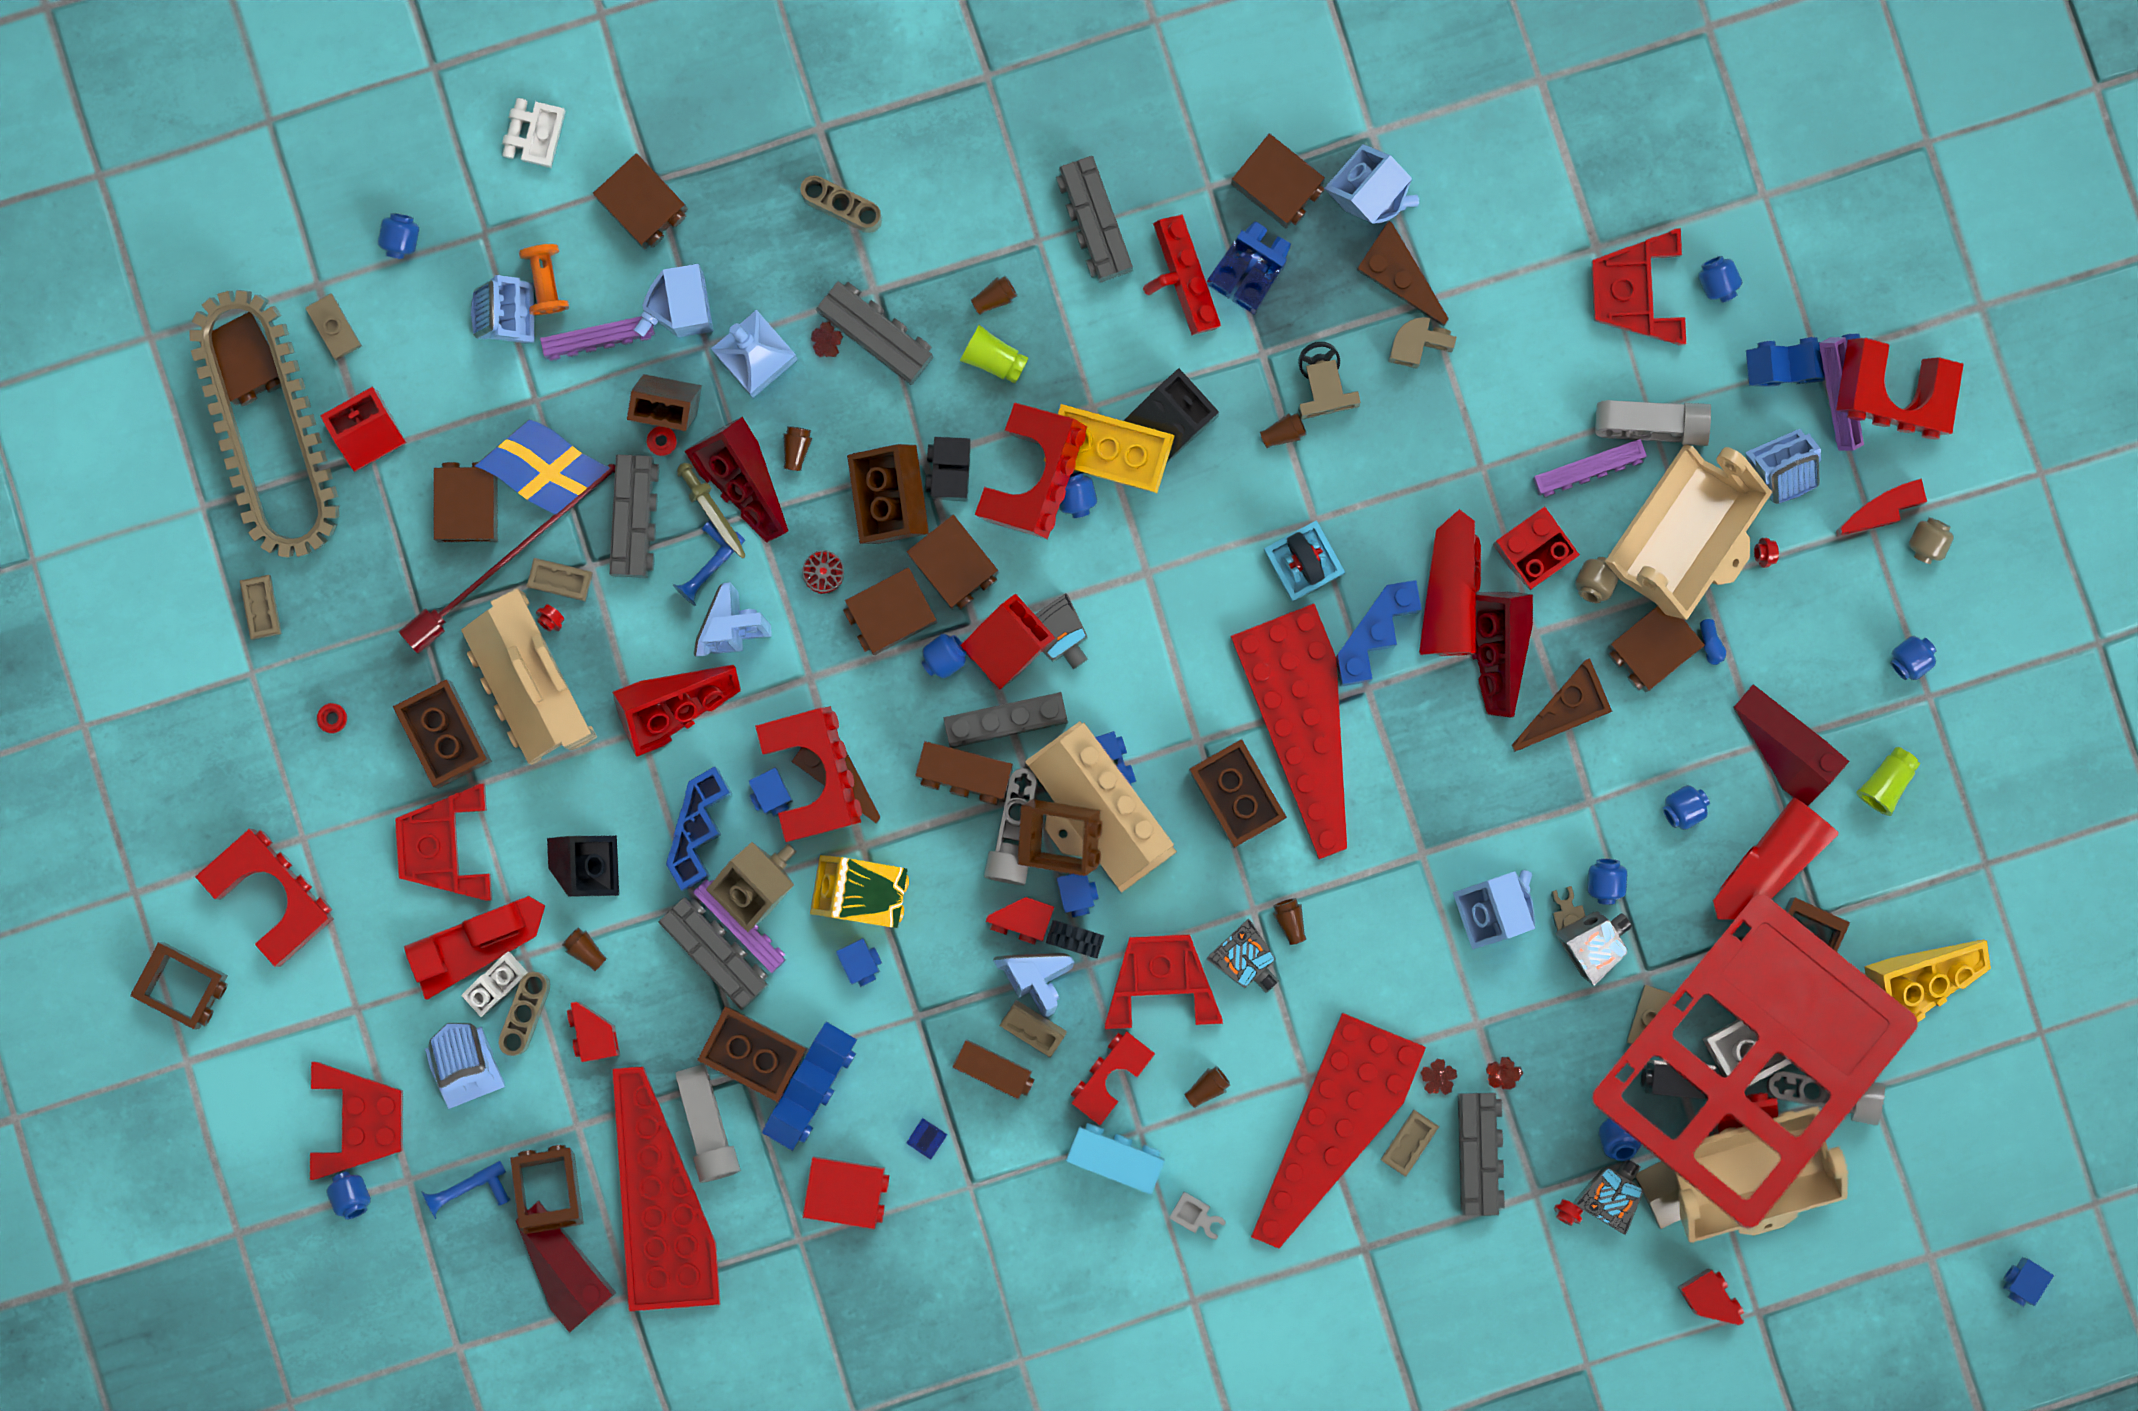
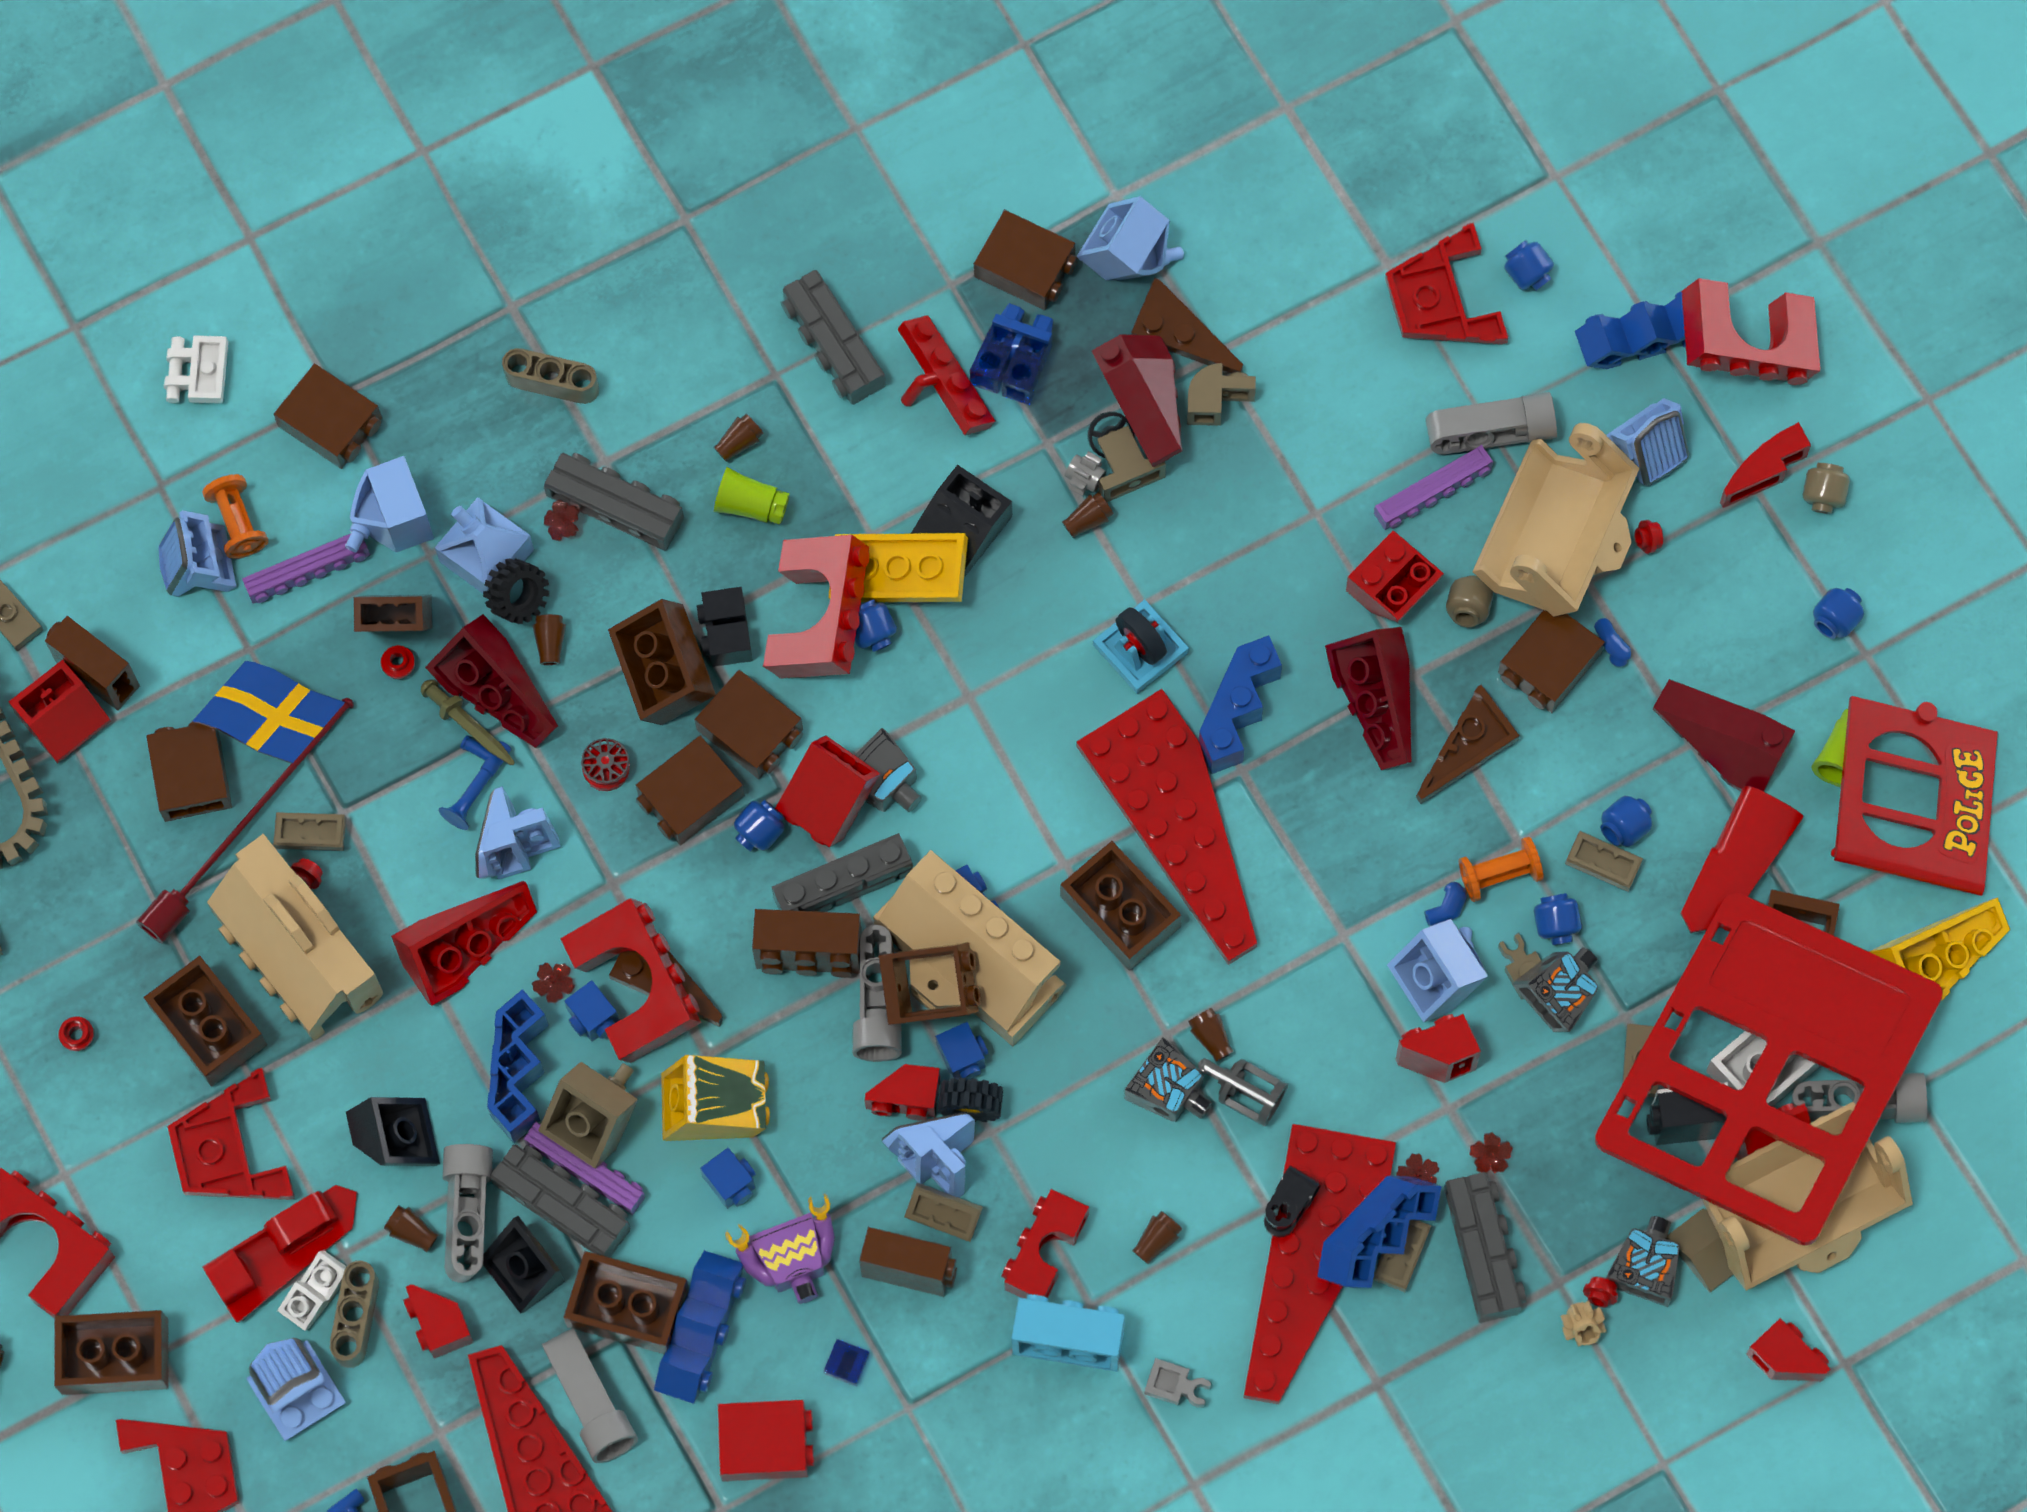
camera: 15 degrees left, 15 degrees down
blue head [378,213,419,259] -> none
dark grey brick [609,454,659,578] -> none
red wing [1105,934,1223,1029] -> none
red panel [1419,509,1481,656] -> none
blue head [1598,1118,1641,1161] -> none
medium lavender piece [1819,337,1864,451] -> none
none -> reddish brown brick [45,616,140,711]
none -> reddish brown brick [54,1310,169,1395]
none -> light grey beam [443,1144,493,1283]
none -> black tyre [483,558,549,624]
none -> black slope [483,1216,565,1314]
none -> clear red plant [532,962,575,1004]
none -> medium lavender torso [725,1193,835,1304]
none -> light grey gear [1065,451,1106,496]
none -> dark red wedge [1091,334,1183,467]
none -> dark grey piece [1198,1058,1288,1127]
none -> black piece [1264,1166,1321,1237]
none -> blue brick [1317,1175,1442,1288]
none -> red slope [1395,1014,1481,1083]
none -> blue arm [1424,882,1467,927]
none -> orange hose [1458,836,1544,902]
none -> tan gear [1561,1301,1606,1347]
none -> dark tan plate [1565,831,1643,892]
none -> red door [1831,696,1998,896]

